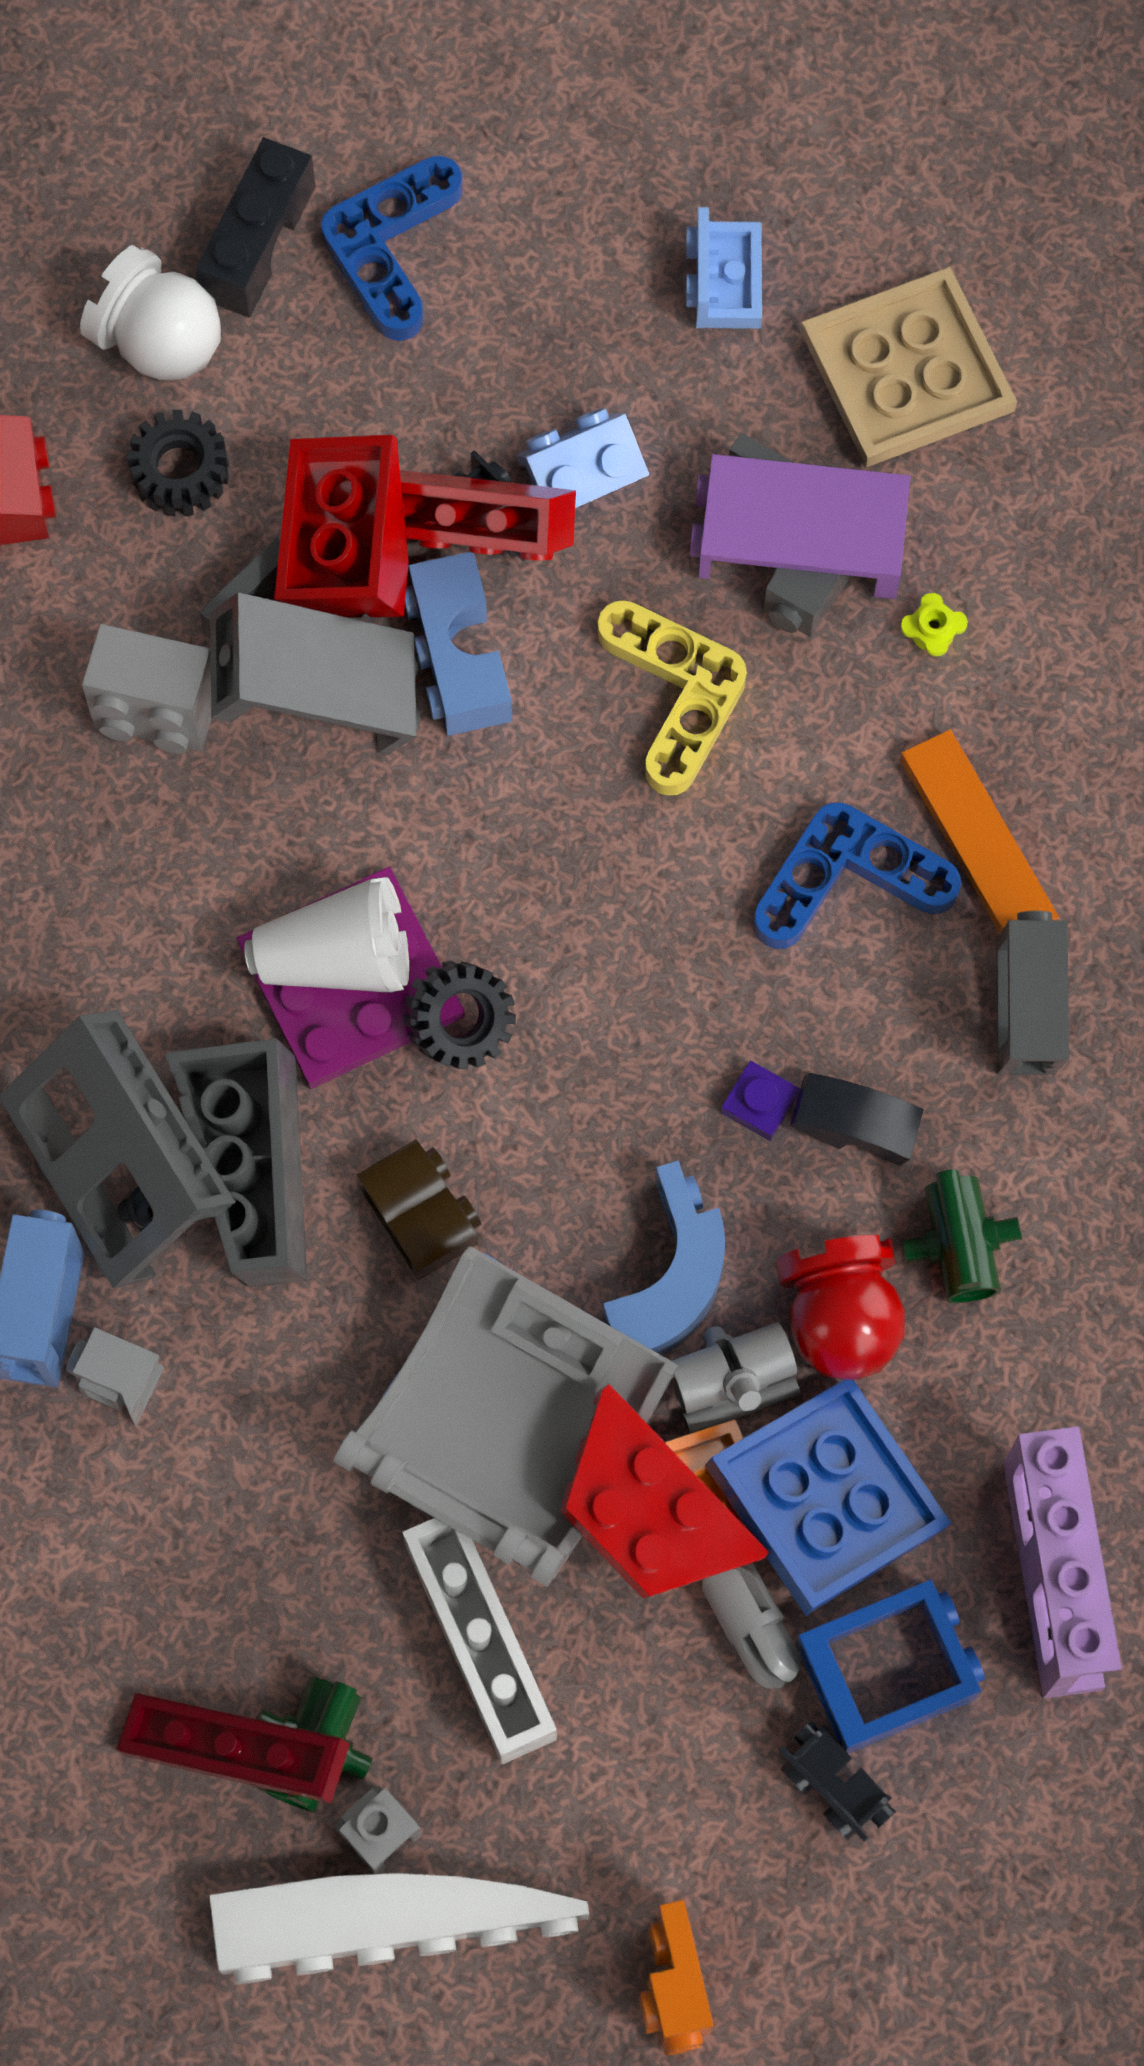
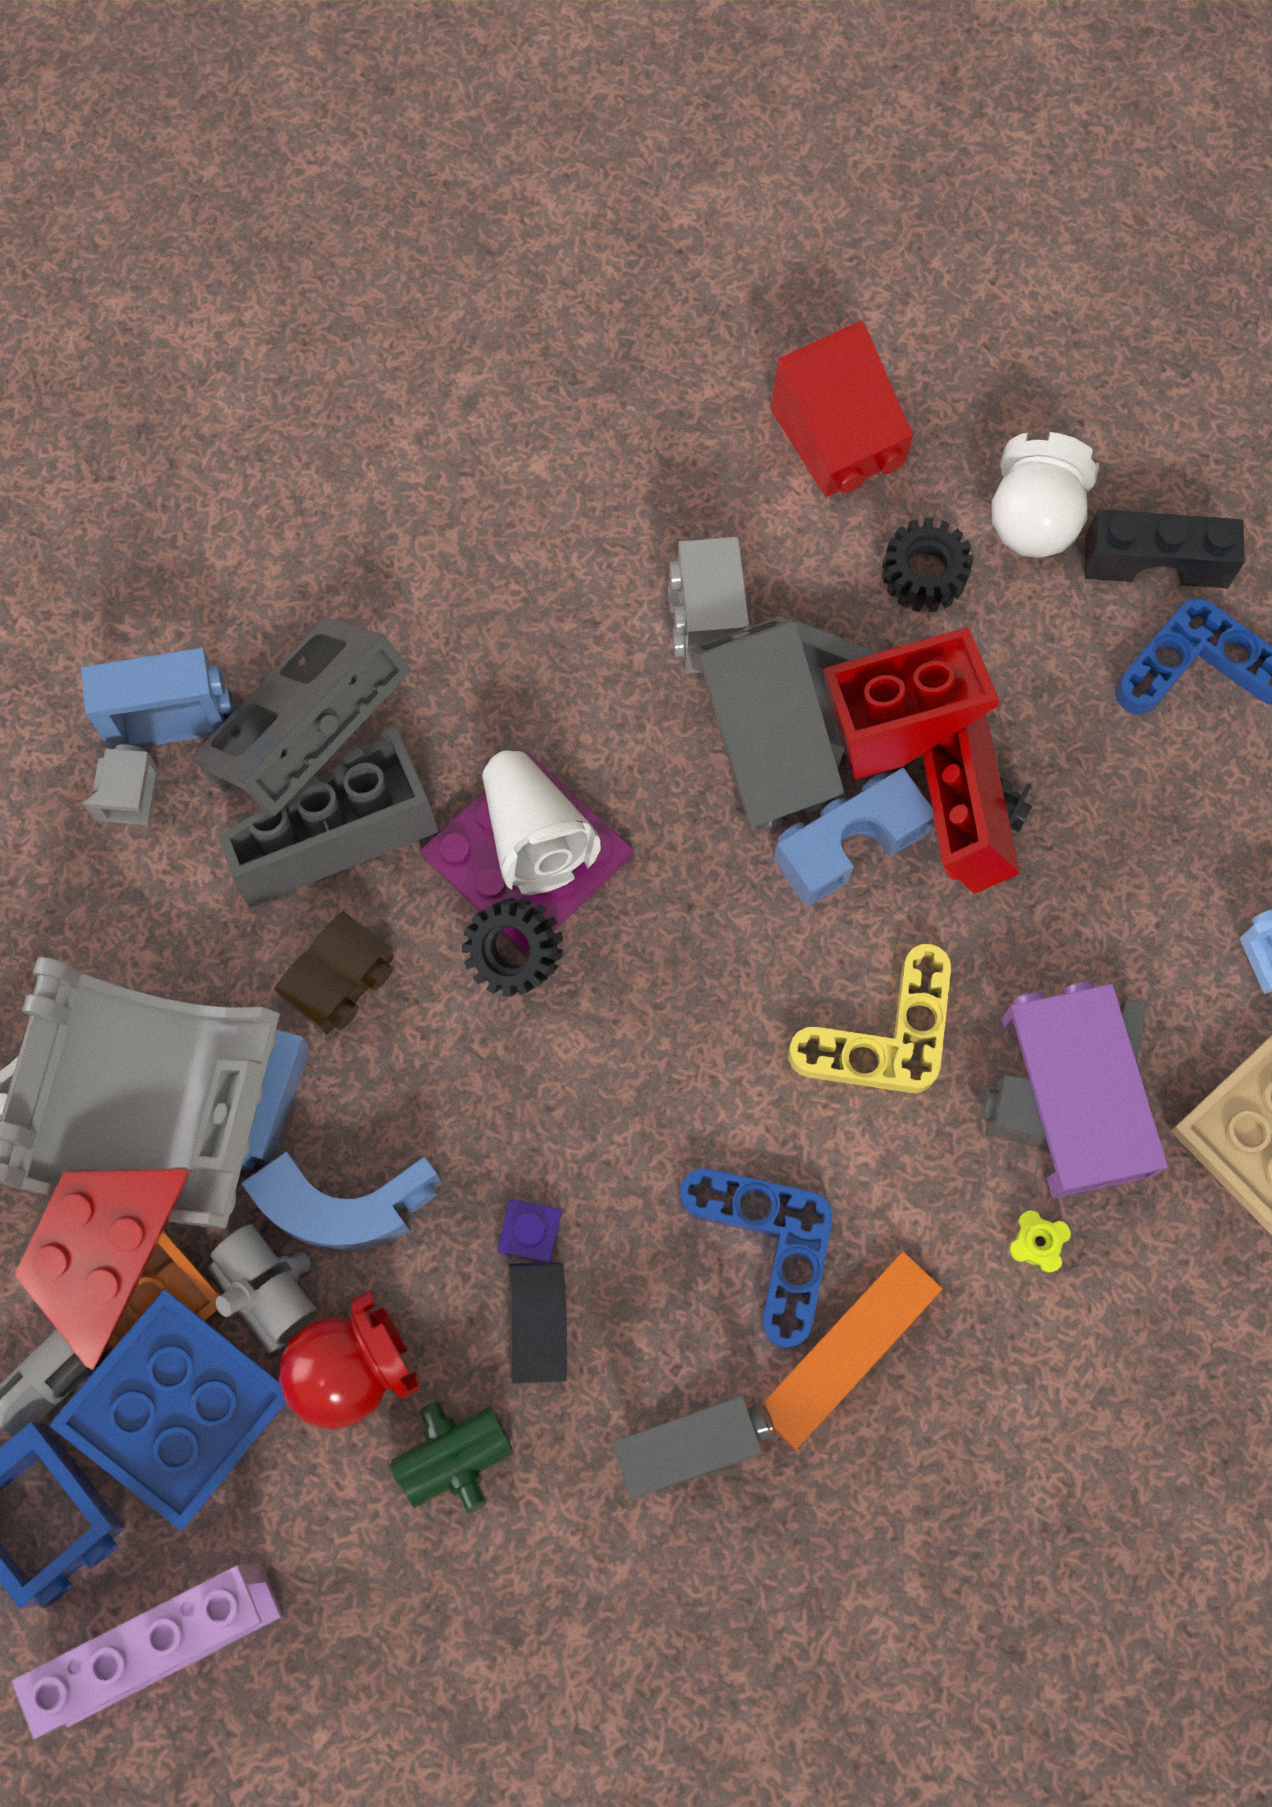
camera: 70 degrees right, 0 degrees up
light blue bracket [516,407,649,508] -> none

